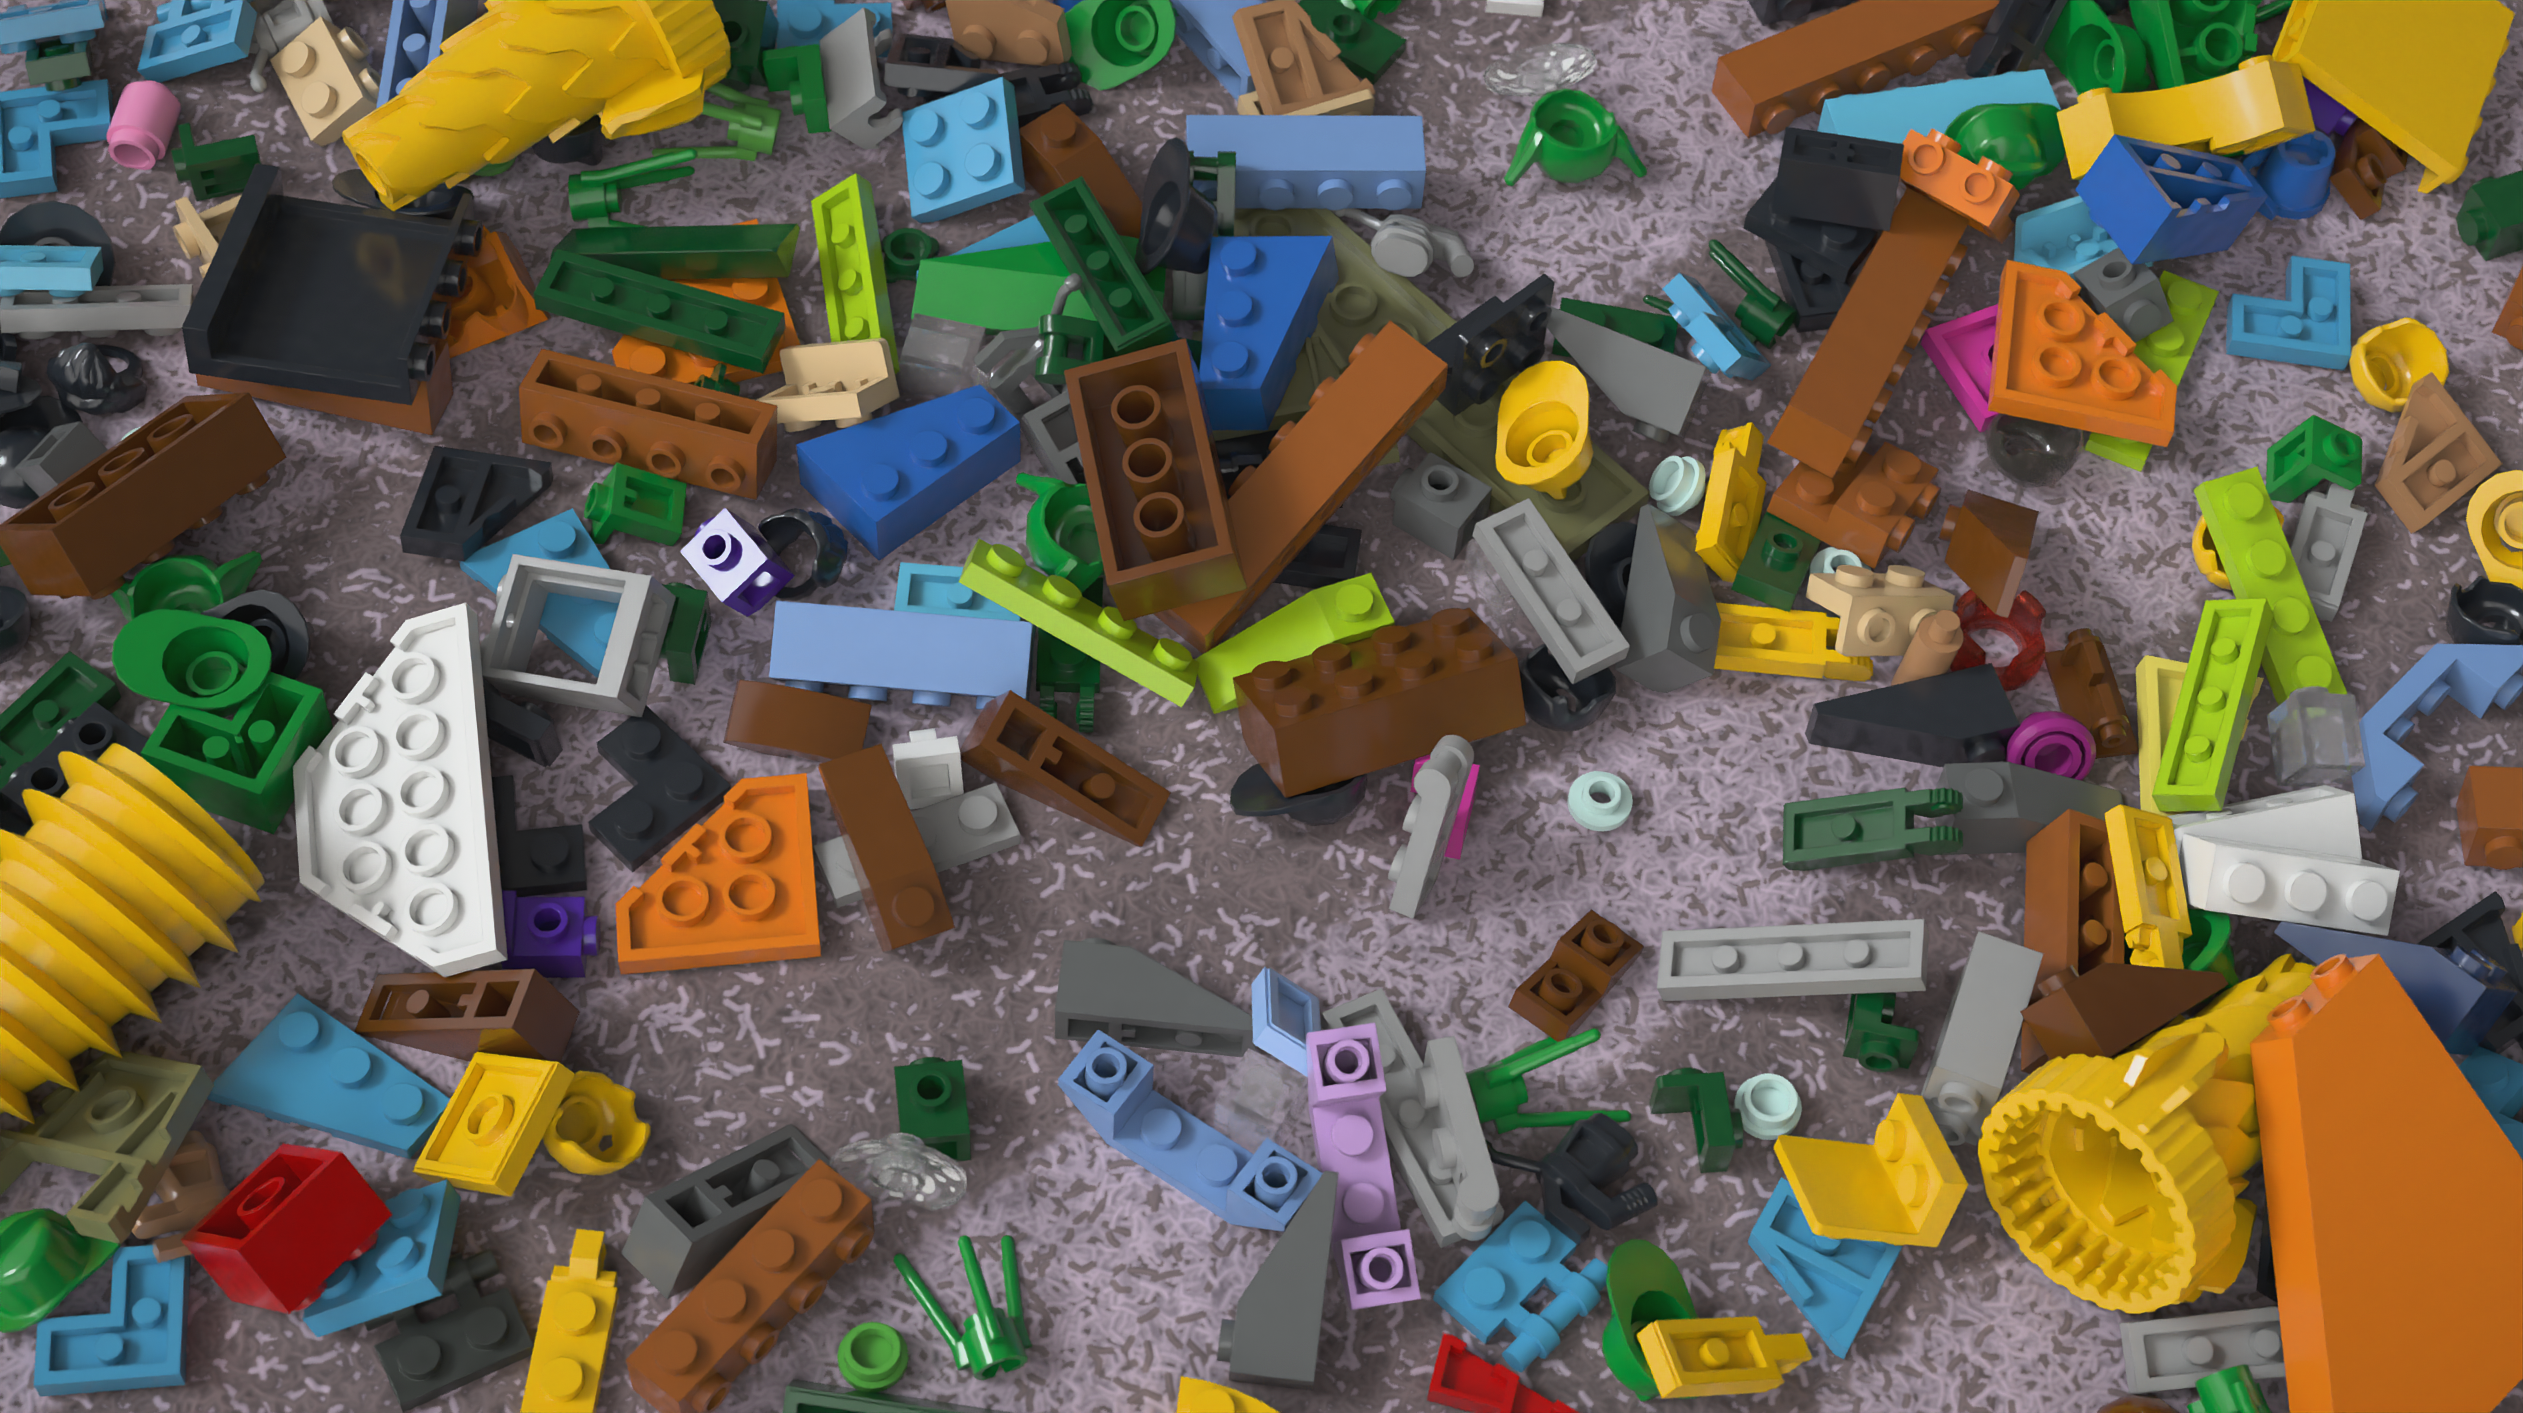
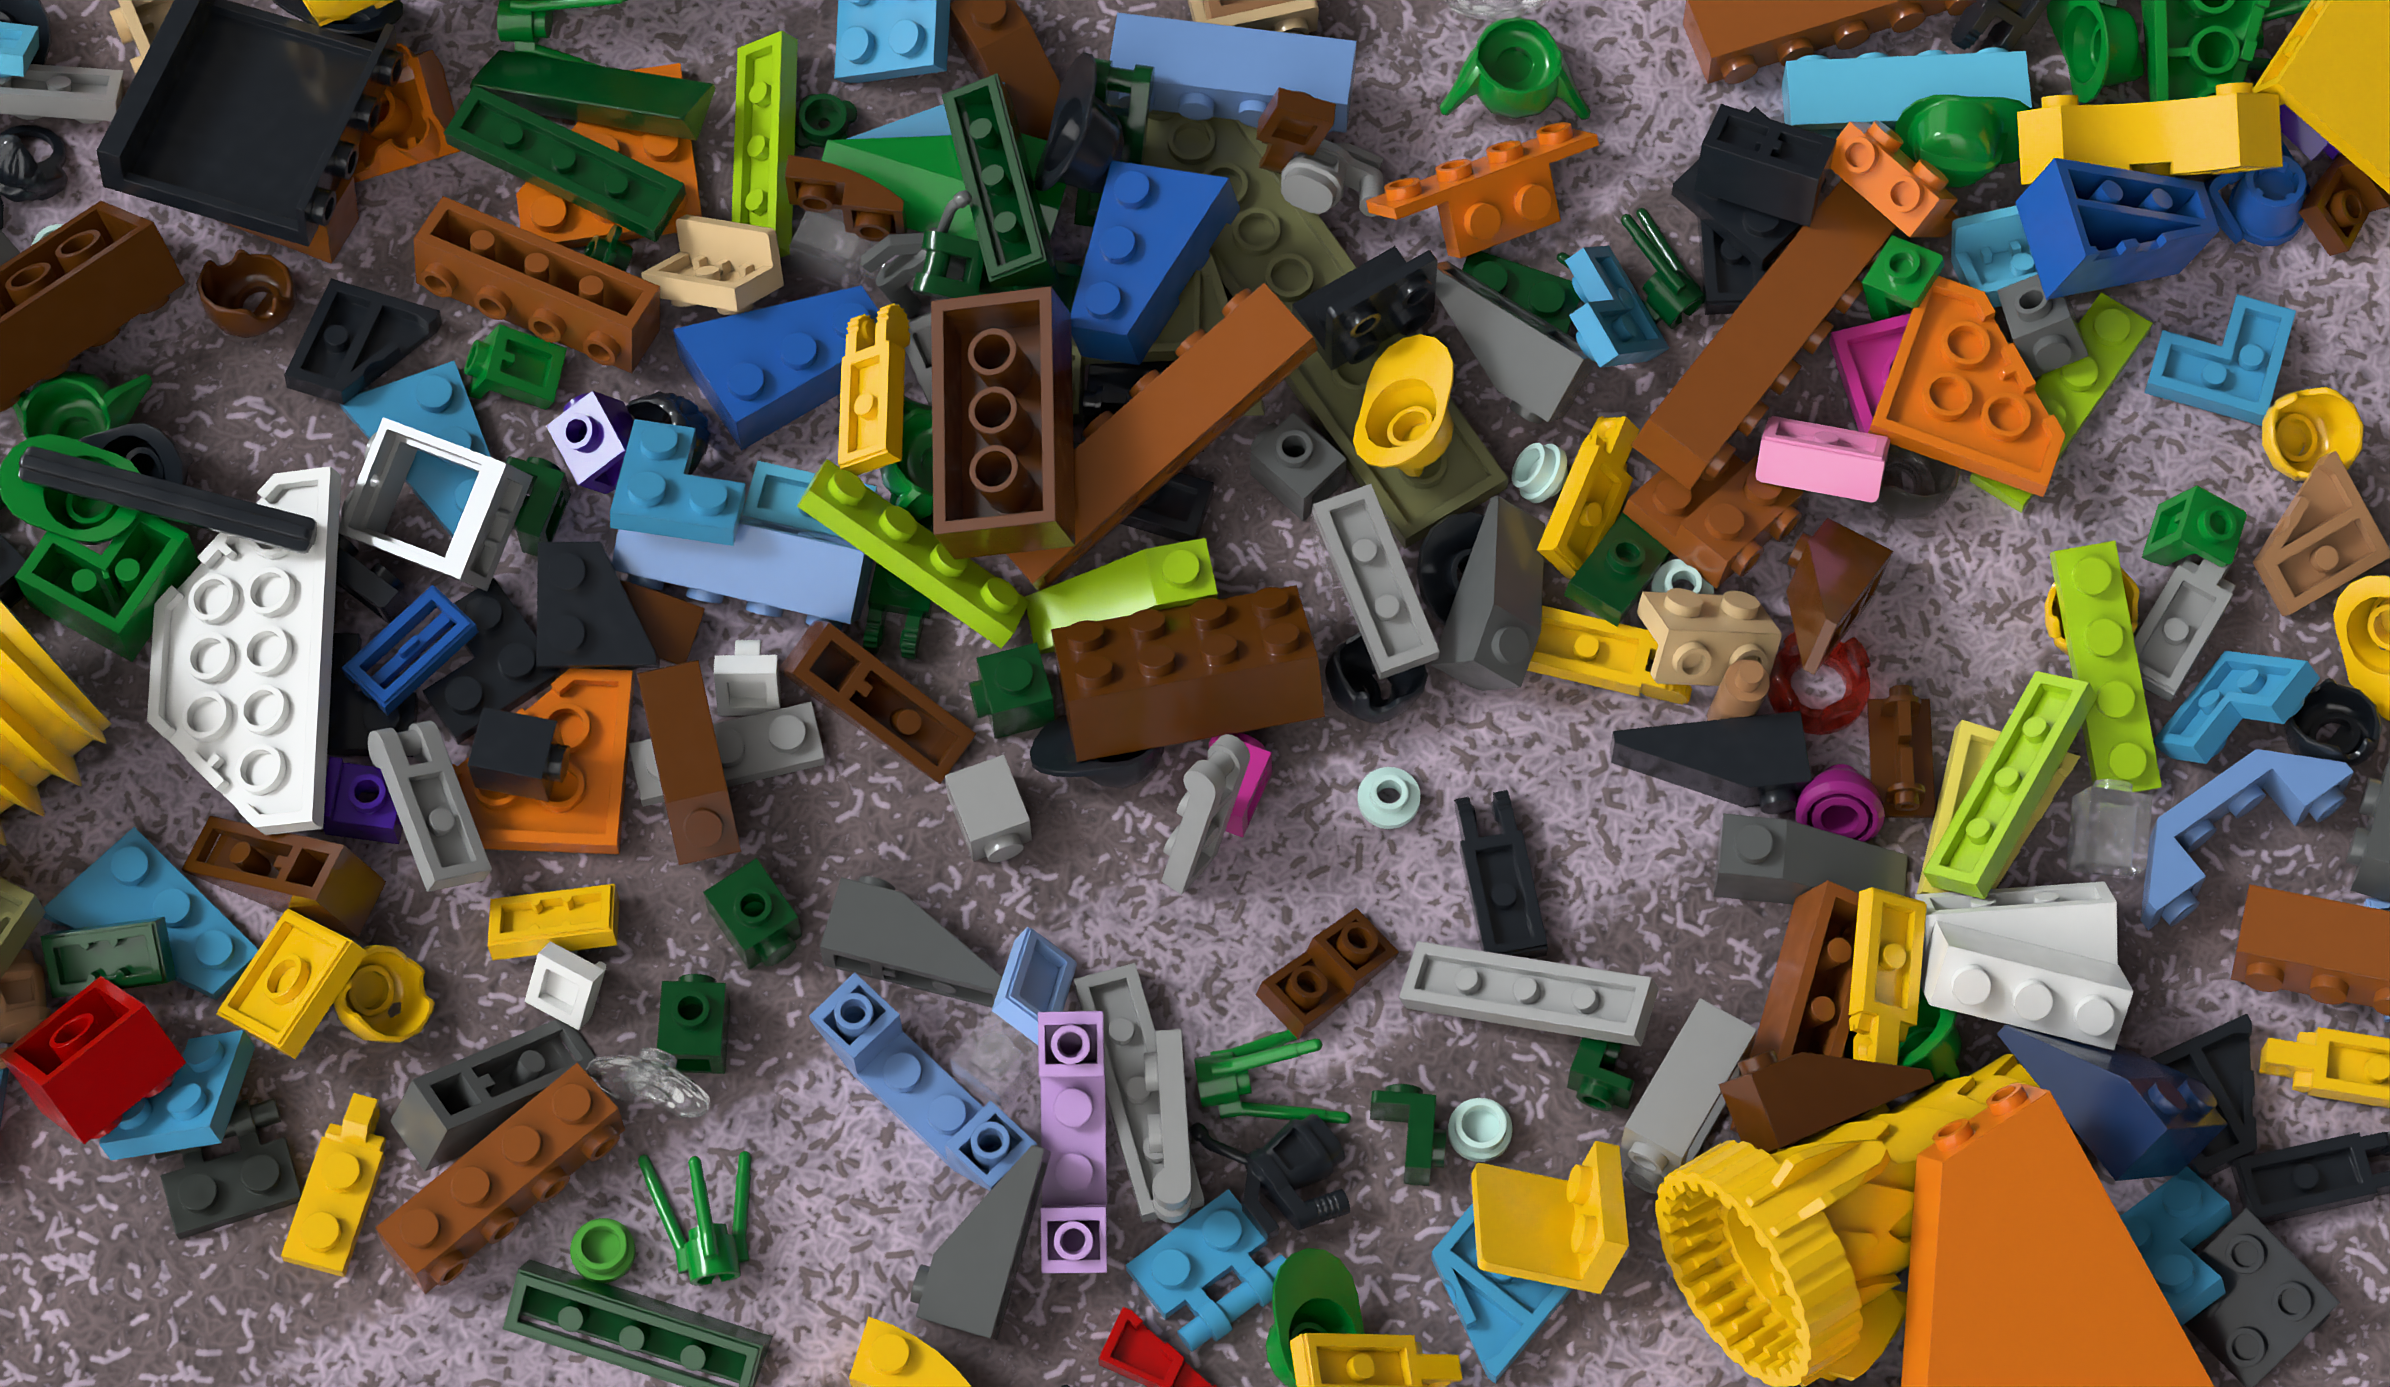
camera: 15 degrees right, 10 degrees up
dark green hinge [1783,787,1963,871] -> none
none -> black axle [19,446,317,554]
none -> dark green plate [40,917,177,998]
none -> reddish brown hair [196,249,297,338]
none -> blue tile [342,585,478,716]
none -> light grey plate [368,720,492,892]
none -> black brick [467,707,570,802]
none -> yellow plate [488,884,619,961]
none -> white tile [524,941,606,1030]
none -> black wing [536,541,660,669]
none -> dark azure plate [610,419,745,546]
none -> dark green brick [703,858,802,970]
none -> reddish brown slope [785,155,907,241]
none -> yellow hinge [838,303,910,476]
none -> light grey brick [945,755,1032,862]
none -> dark green brick [969,642,1055,739]
none -> reddish brown plate [1256,87,1336,174]
none -> orange bracket [1366,122,1599,259]
none -> black hinge [1454,790,1548,959]
none -> bright pink slope [1755,416,1891,502]
none -> green bracket [1862,235,1944,321]
none -> dark azure plate [2153,651,2320,764]

